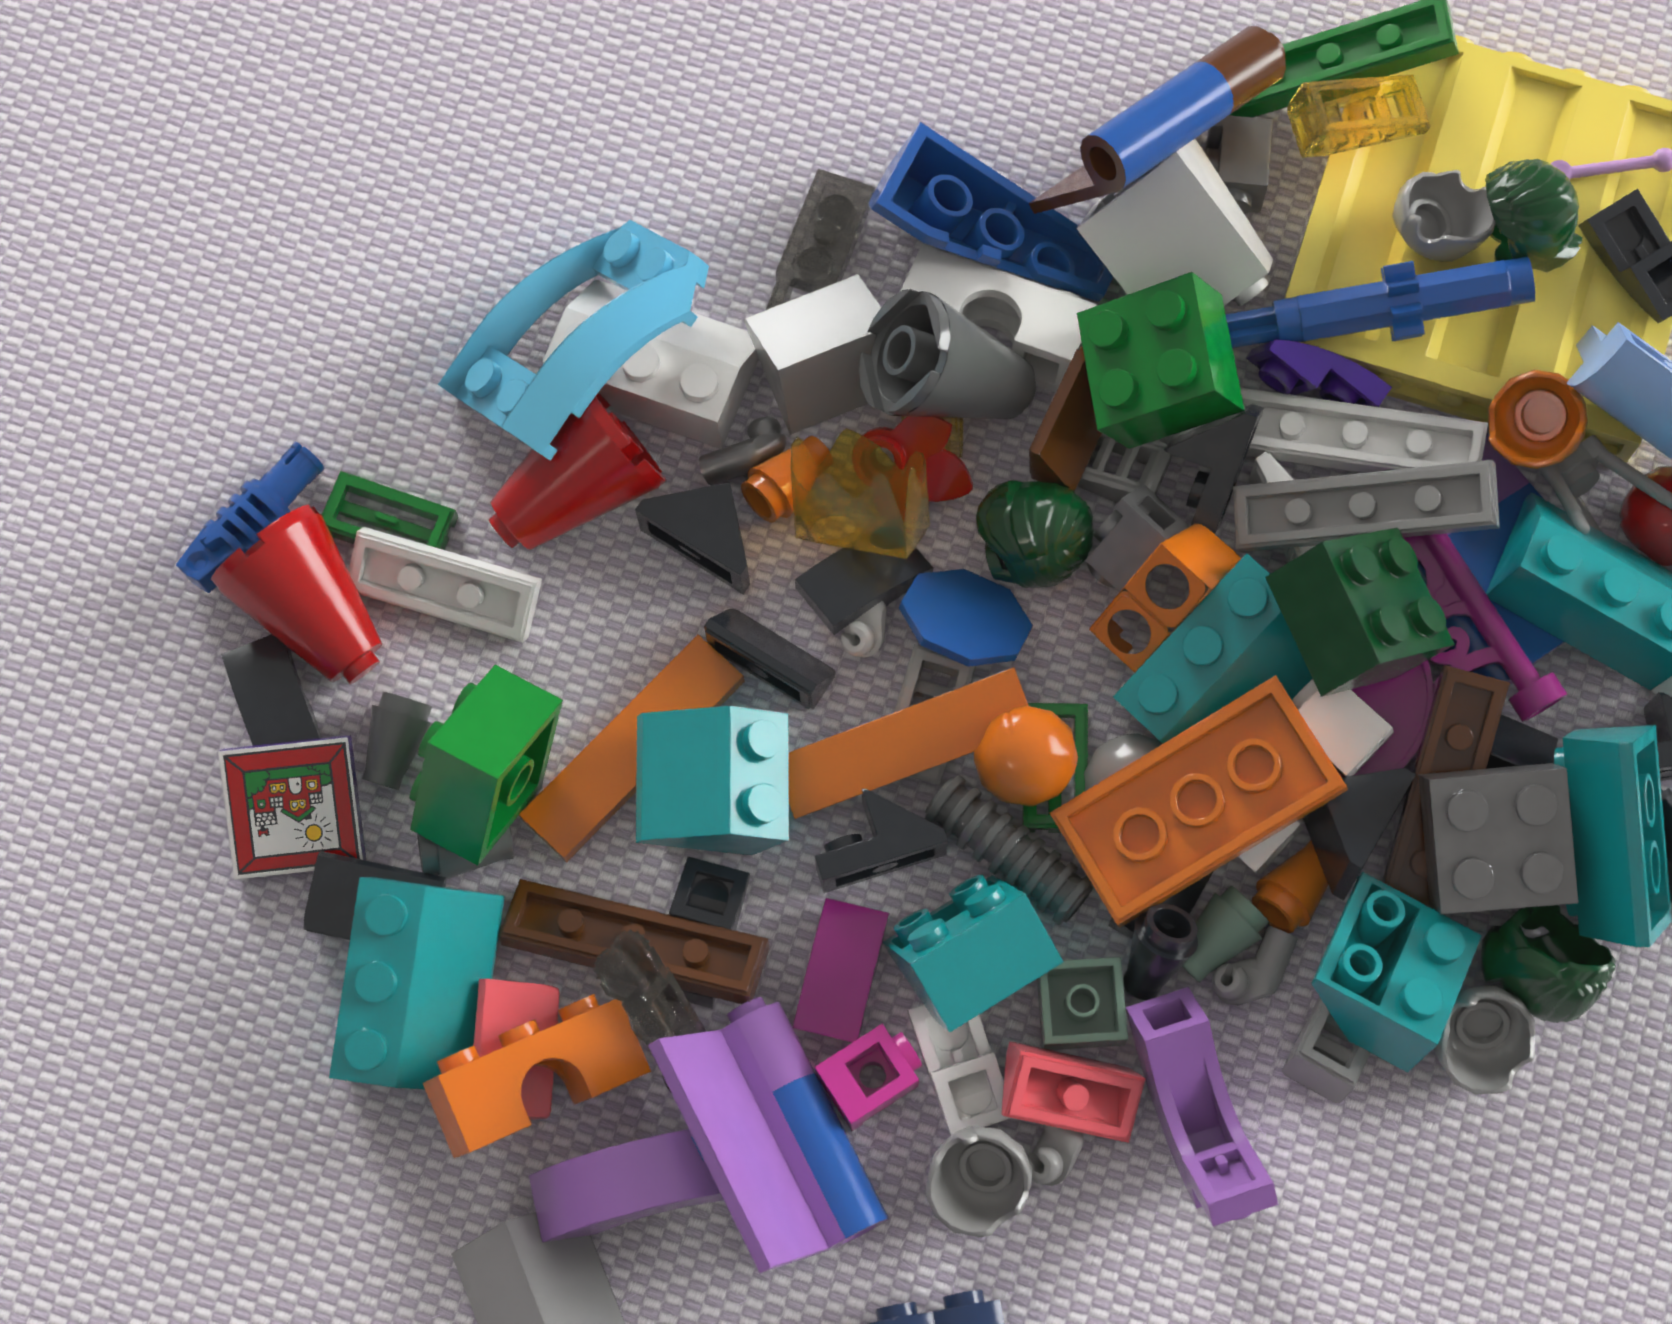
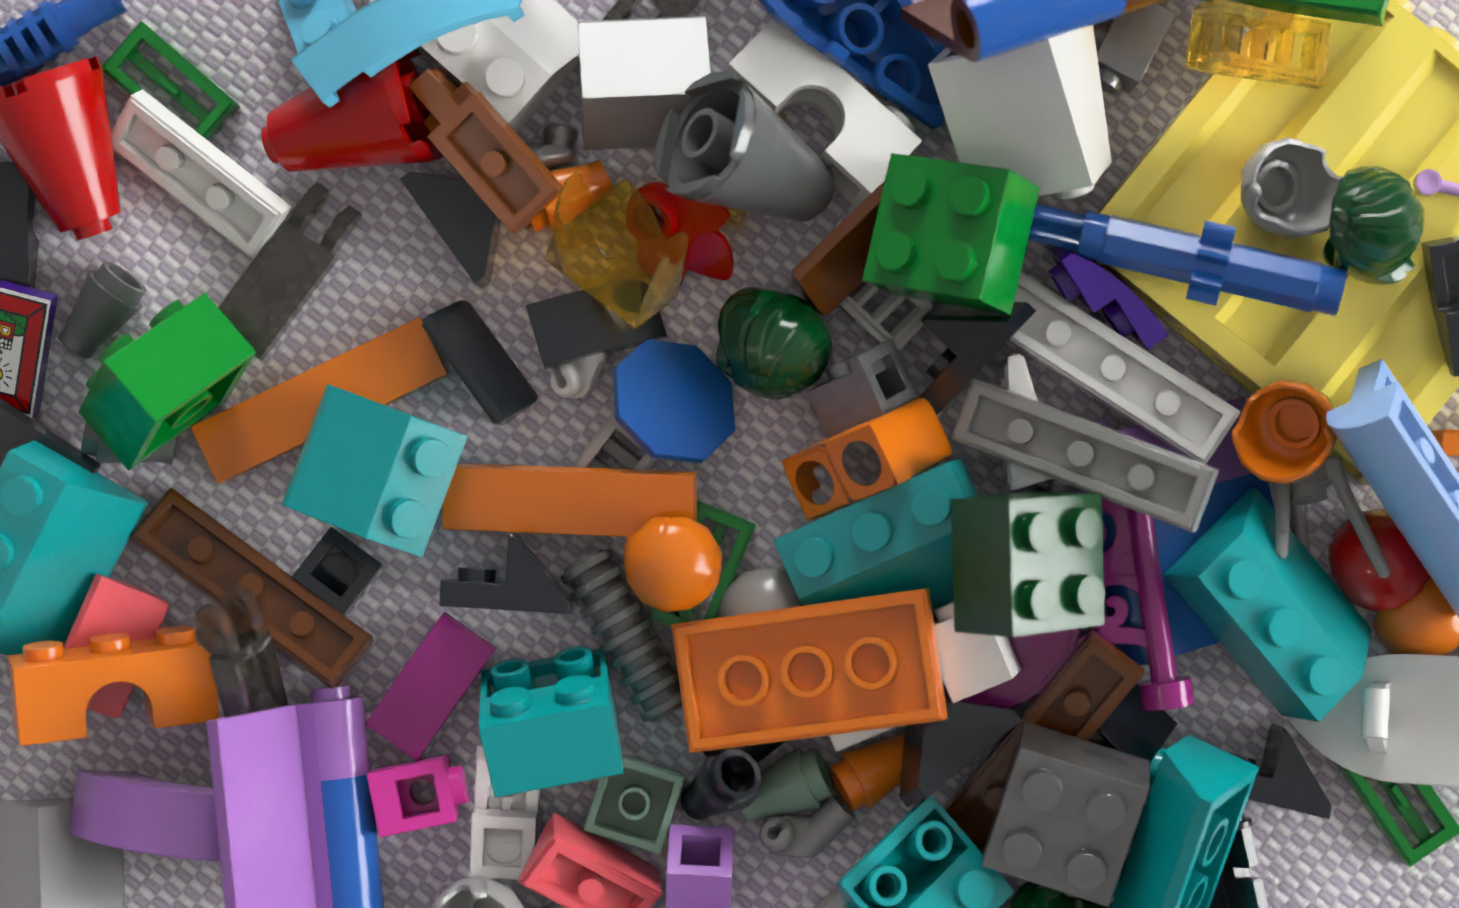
camera: 20 degrees right, 15 degrees up
none -> clear smoke hinge [218,182,362,360]
none -> dark orange hinge [409,67,565,234]

